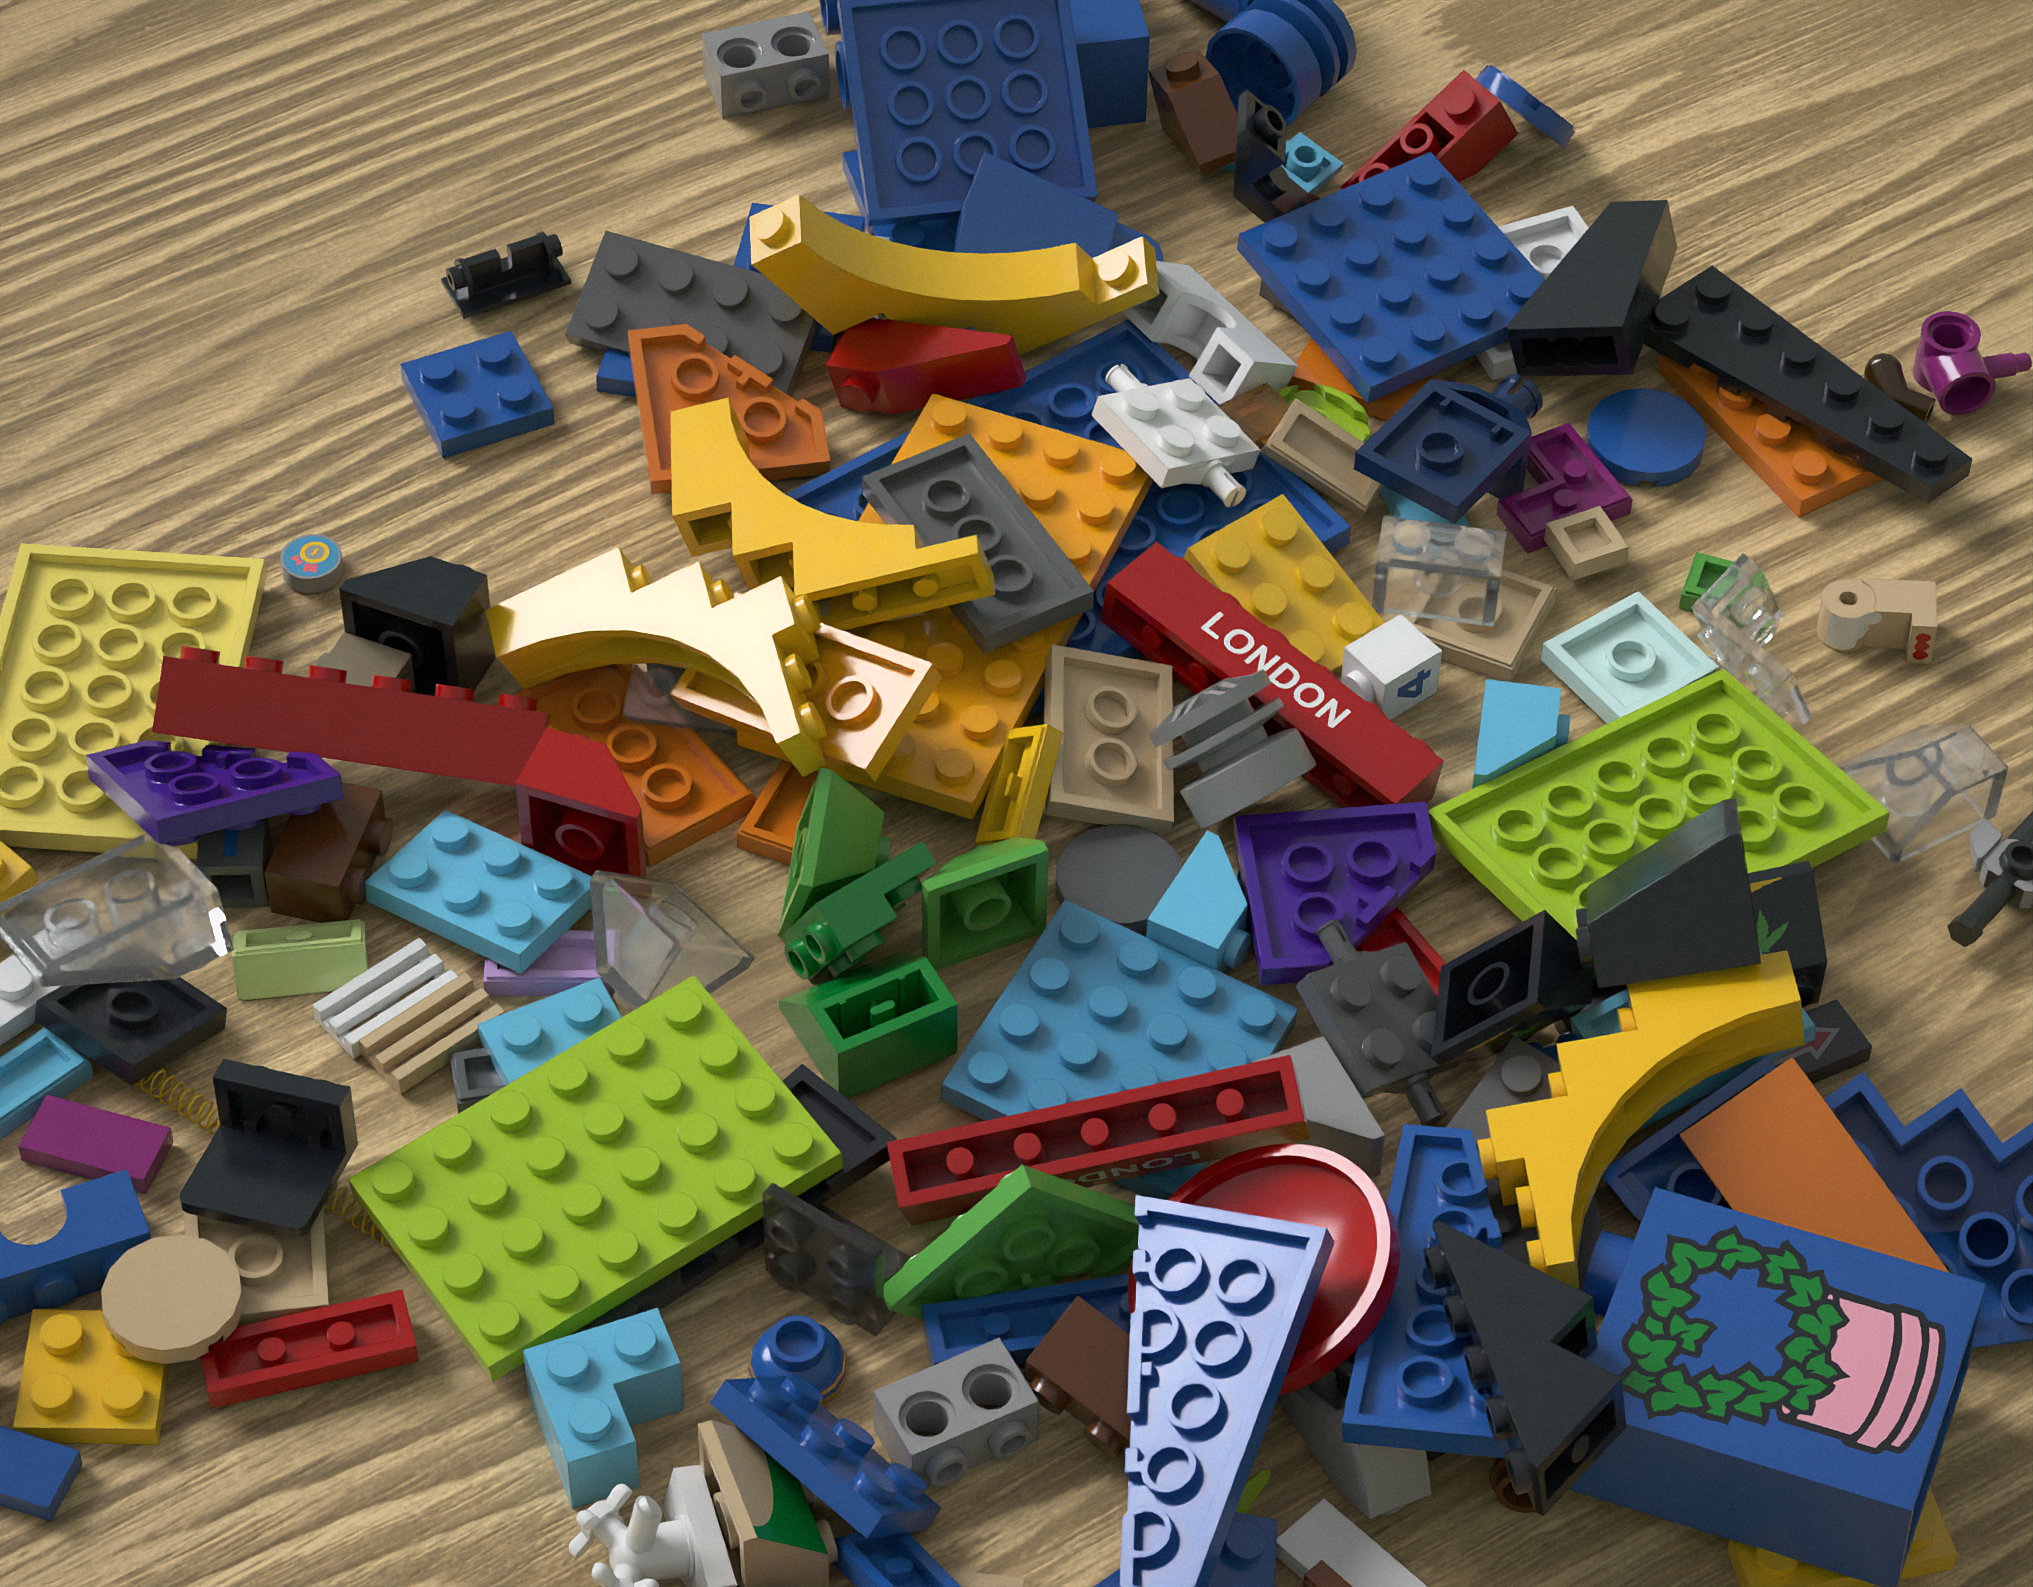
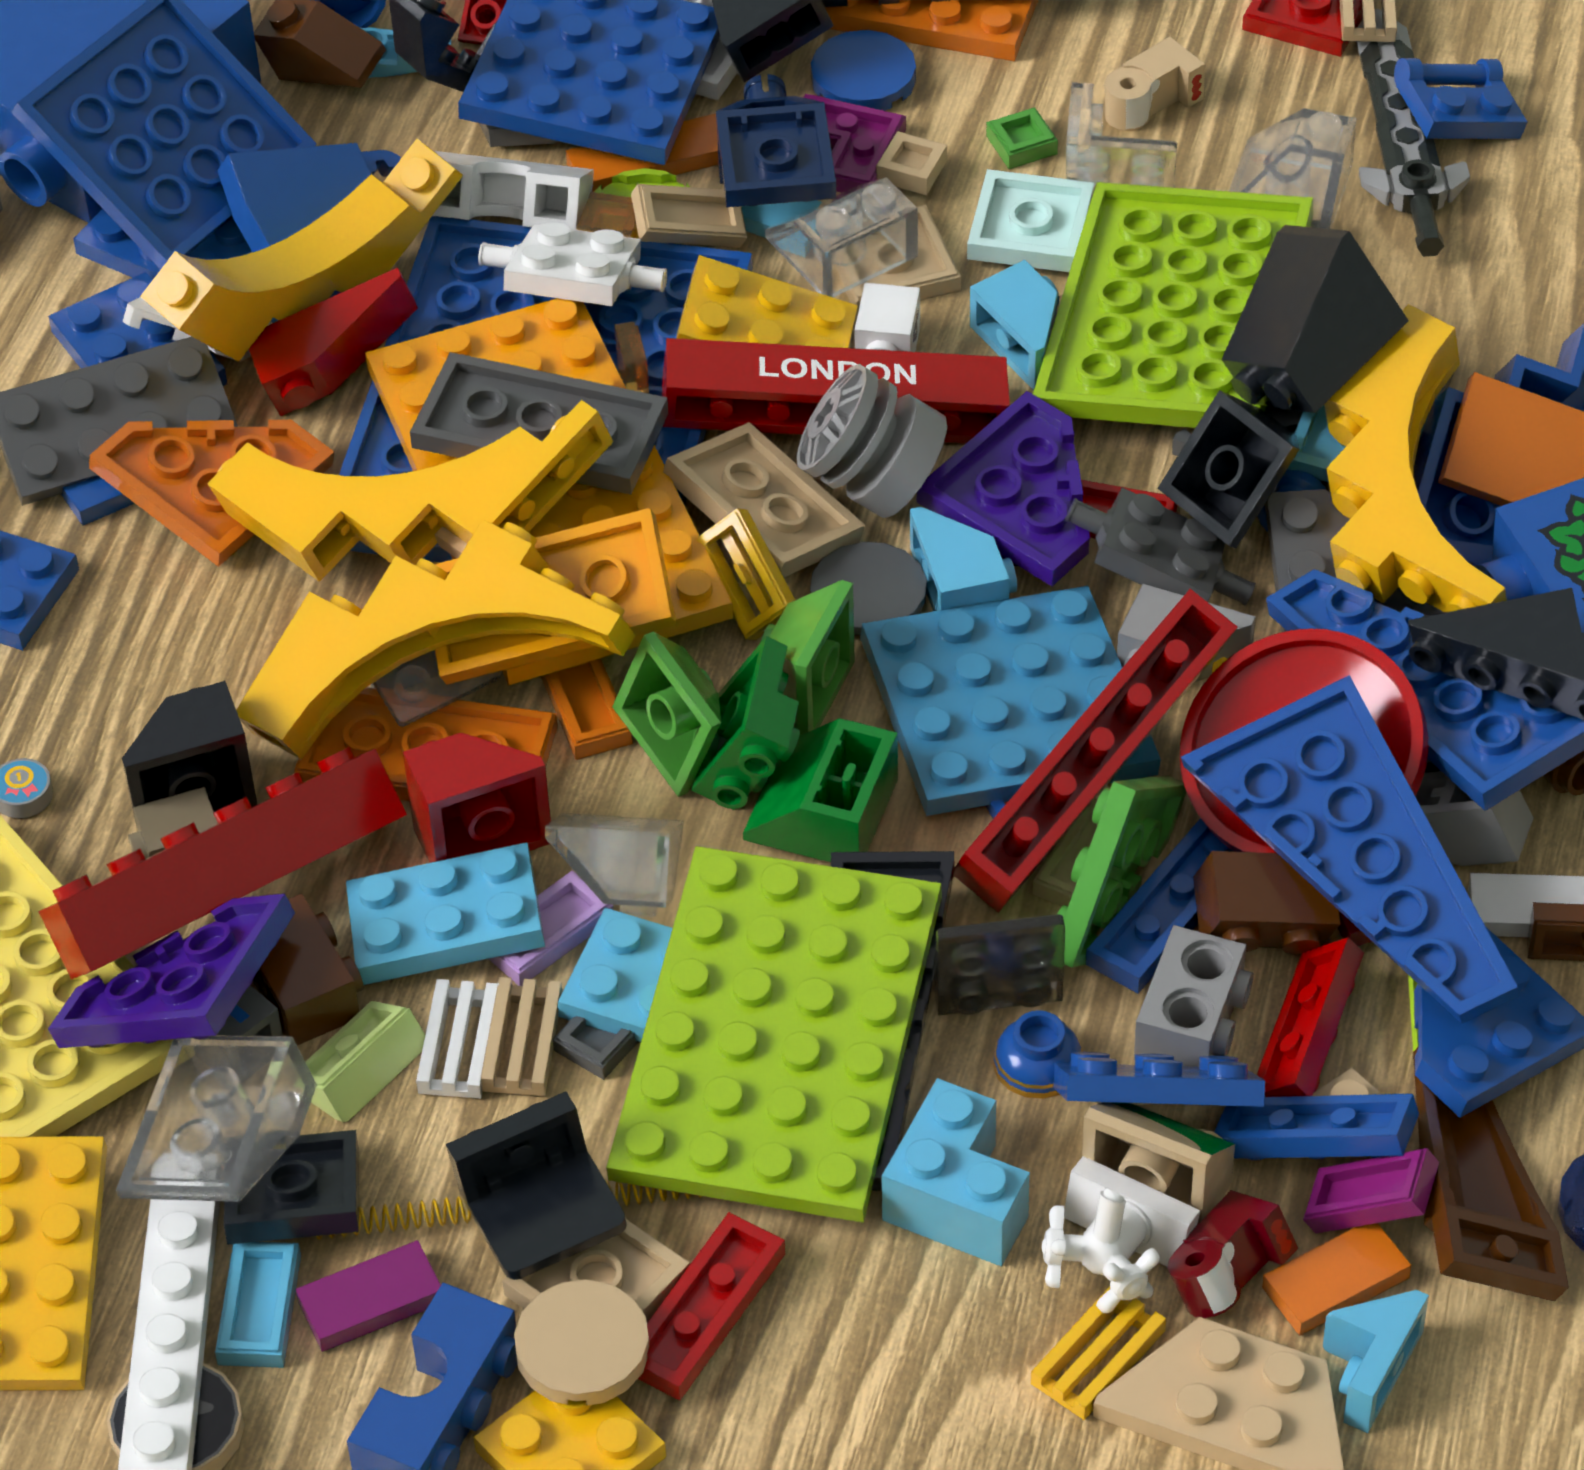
camera: 40 degrees left, 0 degrees up
none -> clear orange tile [615,322,649,394]
none -> red plate [1257,937,1364,1097]

